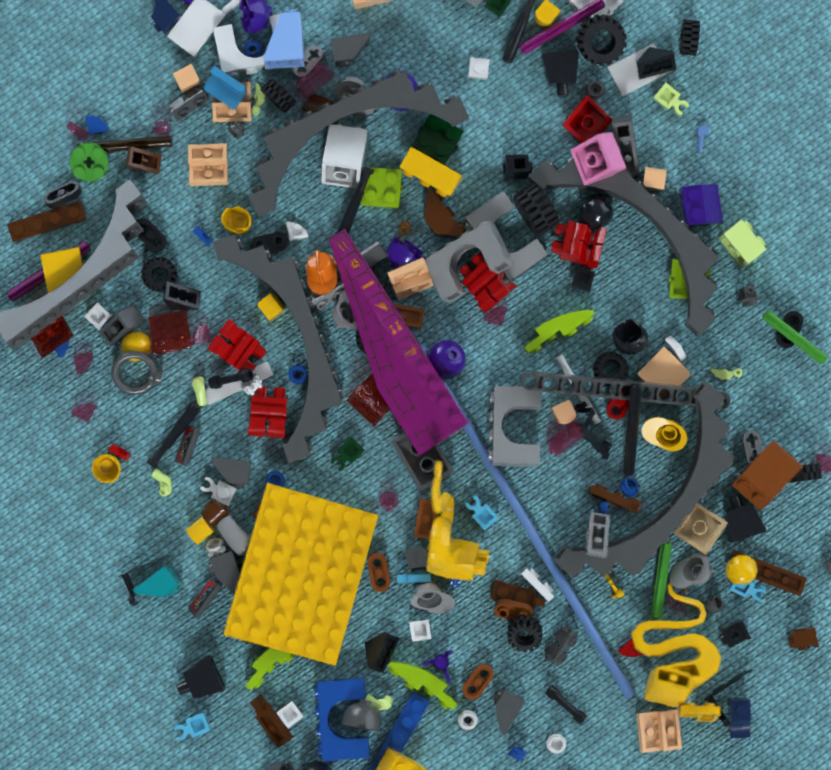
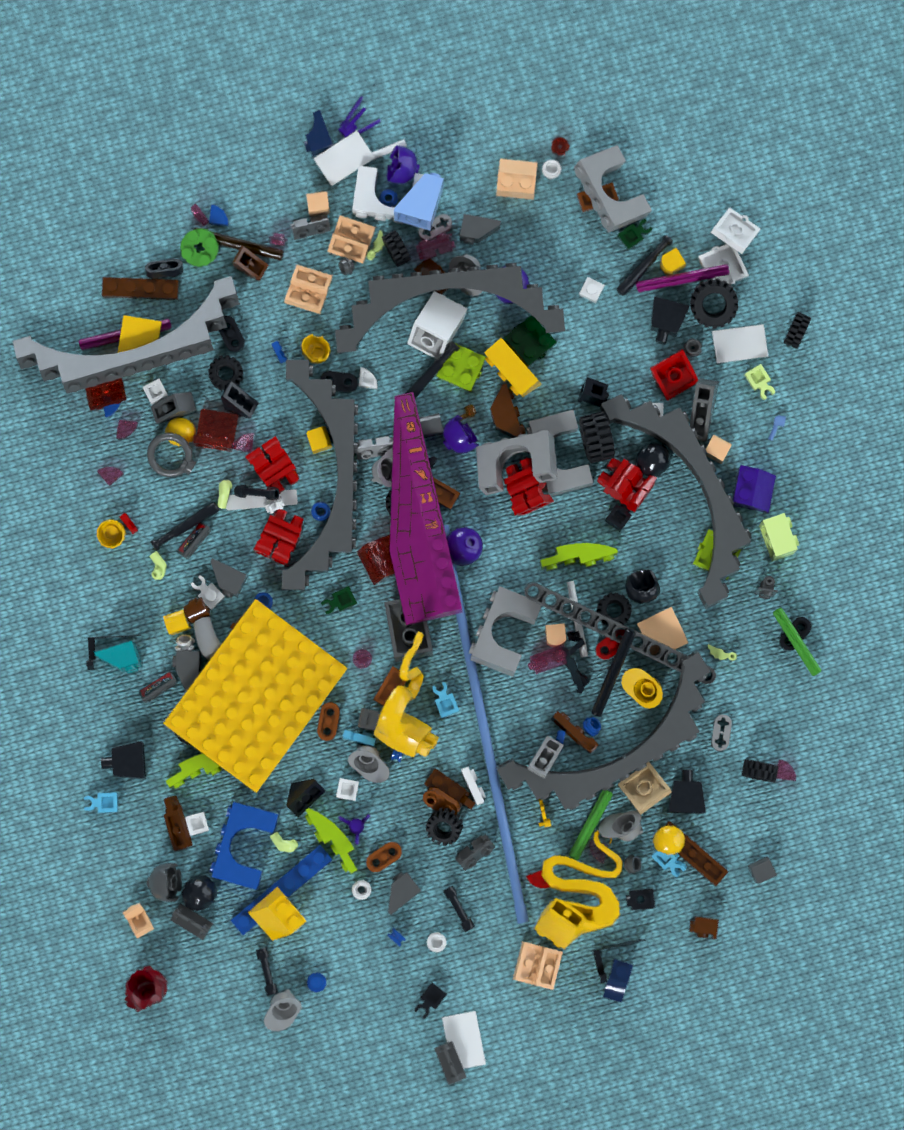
camera: 15 degrees right, 5 degrees down
dark azure panel [203,66,247,110] -> none
orange piece [306,250,338,295] -> none
dark grey cylinder [342,700,381,731] -> none
light nougat slope [388,258,434,300] -> none
clear pink tile [483,306,508,326] -> none
bright pink slope [571,132,626,186] -> none
black slope [636,47,676,80] -> none
white tile [665,336,686,361] -> none
yellow plate [678,702,720,722] -> none
dark orange slope [732,440,803,511] -> none

